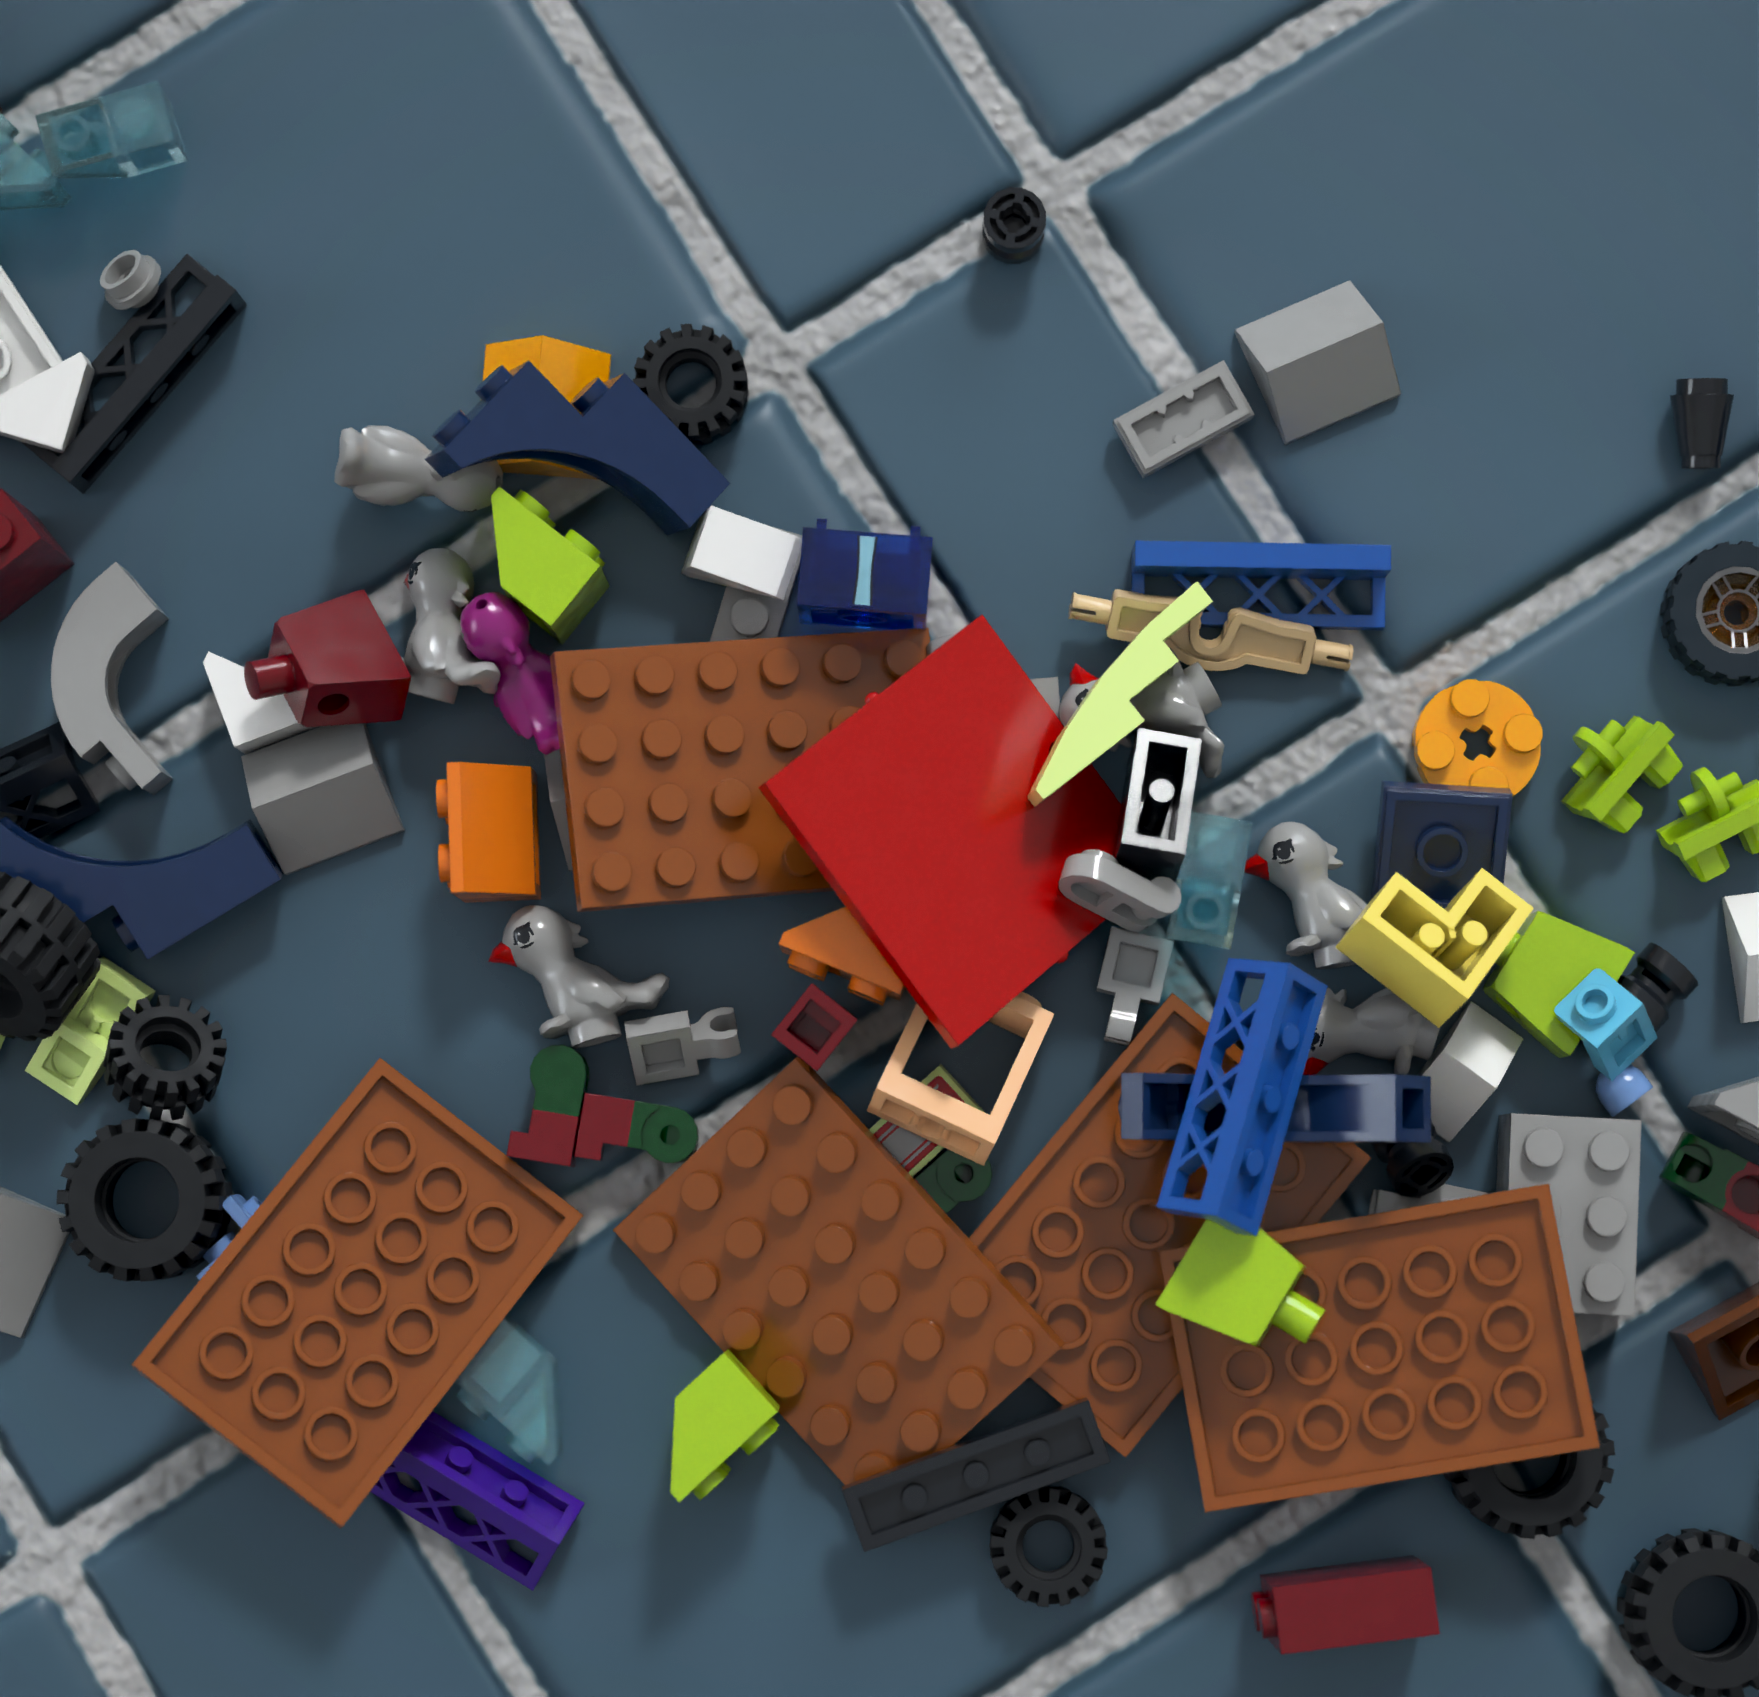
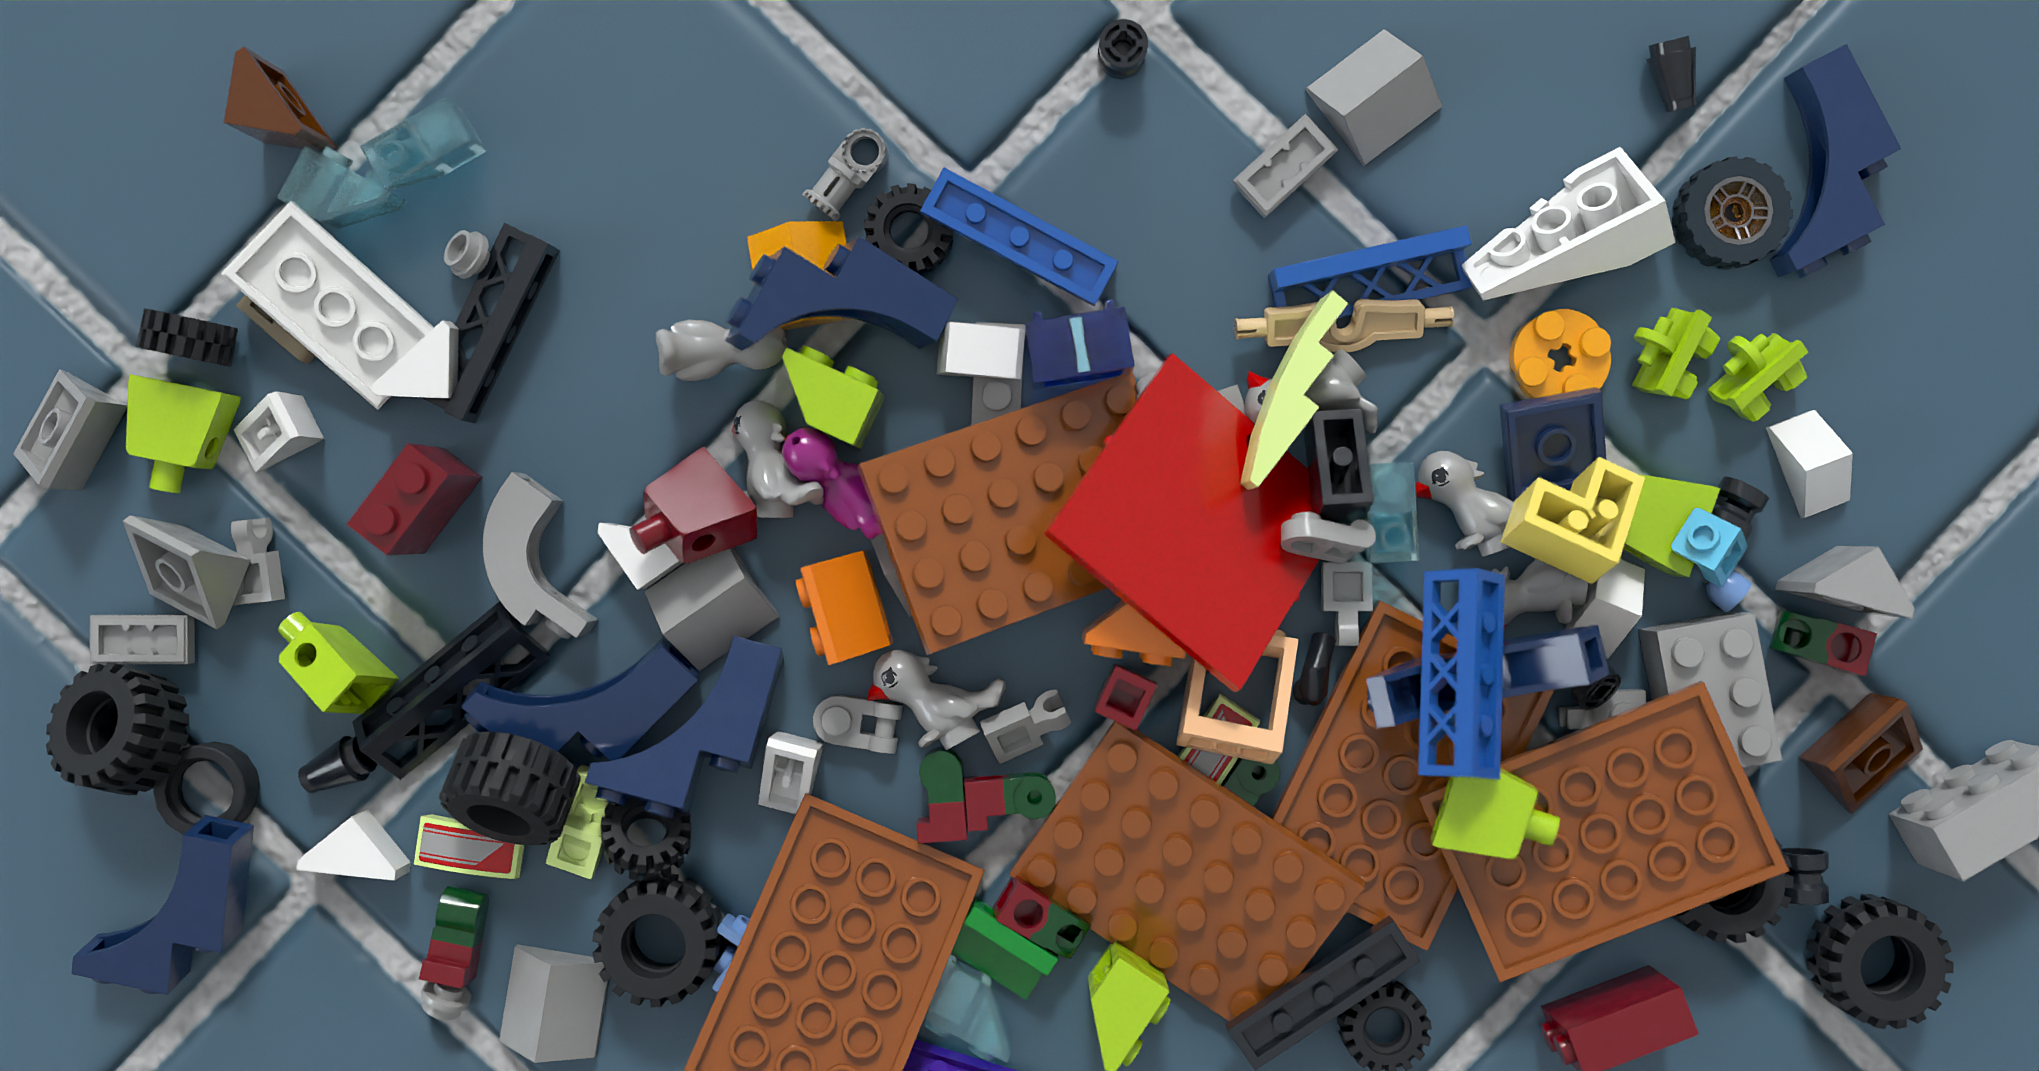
camera: 15 degrees left, 5 degrees up
none -> dark blue arch [585,636,784,819]
none -> white slope [758,731,824,814]
none -> light grey connector [802,128,888,221]
none -> light grey plate [813,695,903,754]
none -> blue fence [920,167,1119,307]
none -> green panel [951,898,1058,1000]
none -> leg [992,875,1092,959]
none -> black arm [1293,632,1336,706]
none -> white wedge [1461,147,1676,300]
none -> black wheel [1780,848,1829,905]

